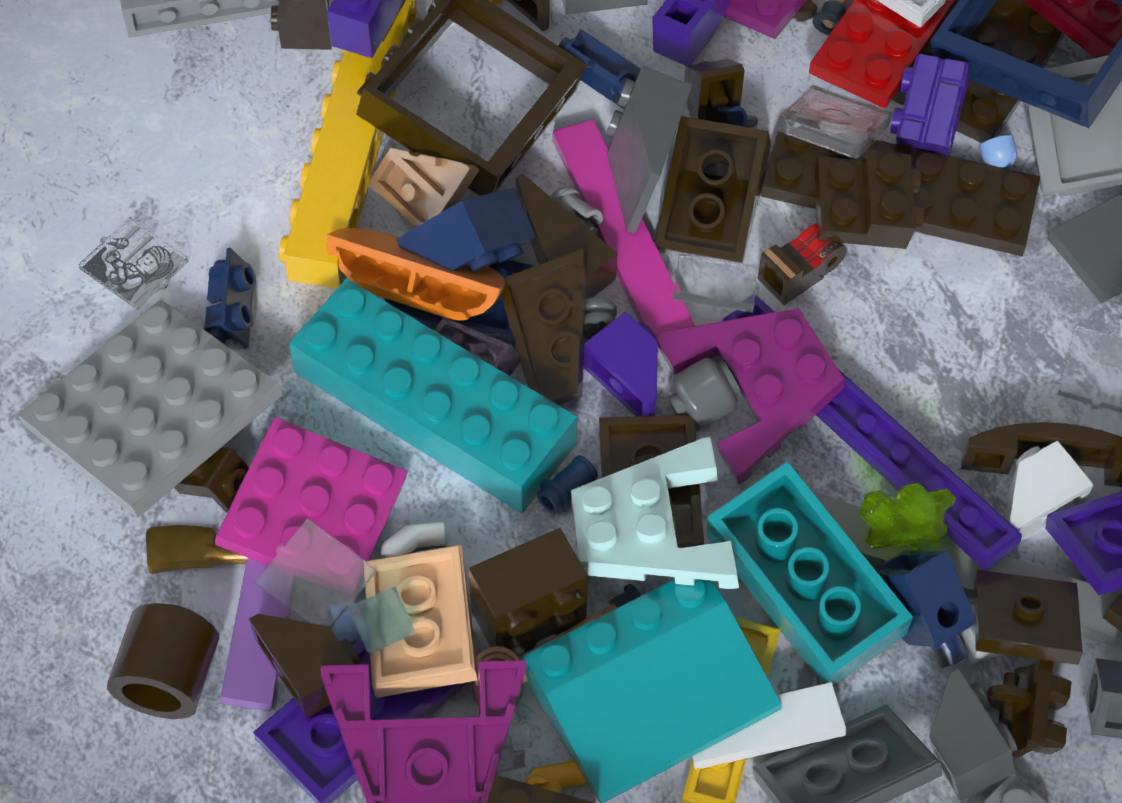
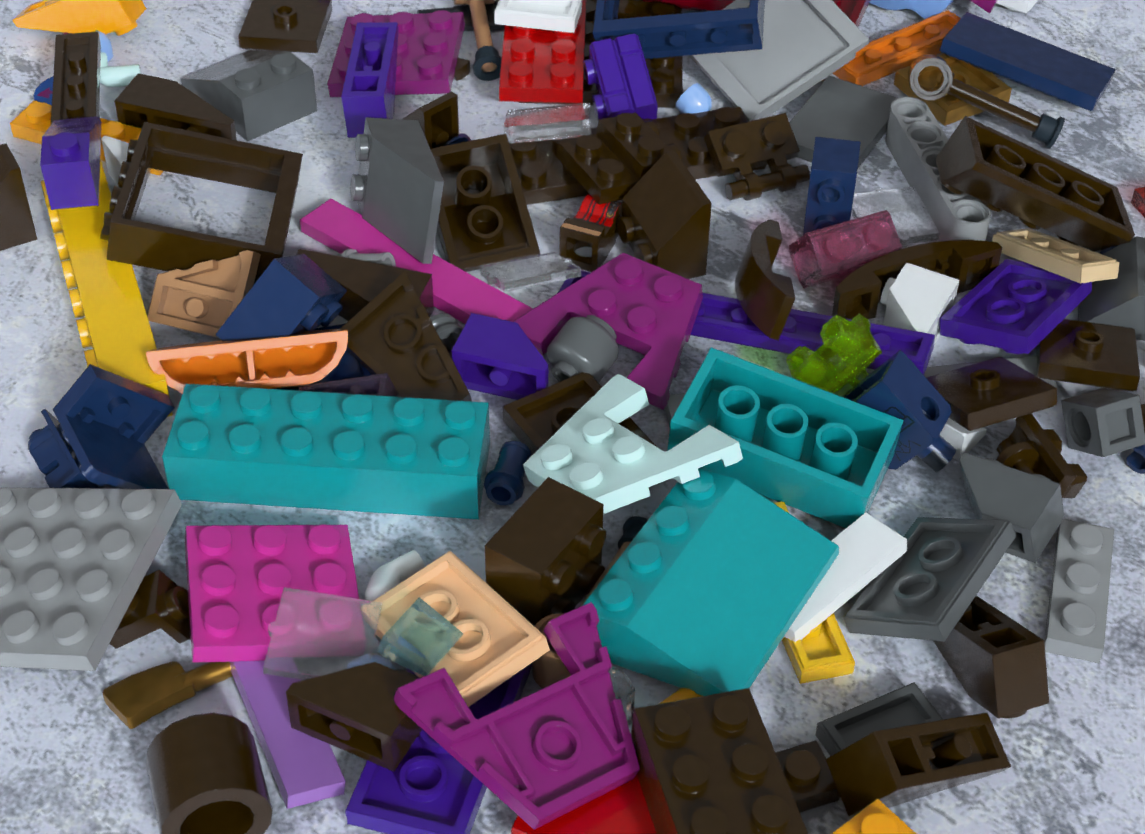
camera: 30 degrees left, 15 degrees down
dark blue hinge [558,29,641,109] -> none
none -> dark blue bracket [53,364,175,489]
none -> dark brown slope [617,150,712,279]
none -> dark brown plate [704,113,810,201]
none -> dark brown slope [735,220,795,341]
none -> clear pink brick [789,210,902,288]
none -> dark blue brick [802,137,861,245]

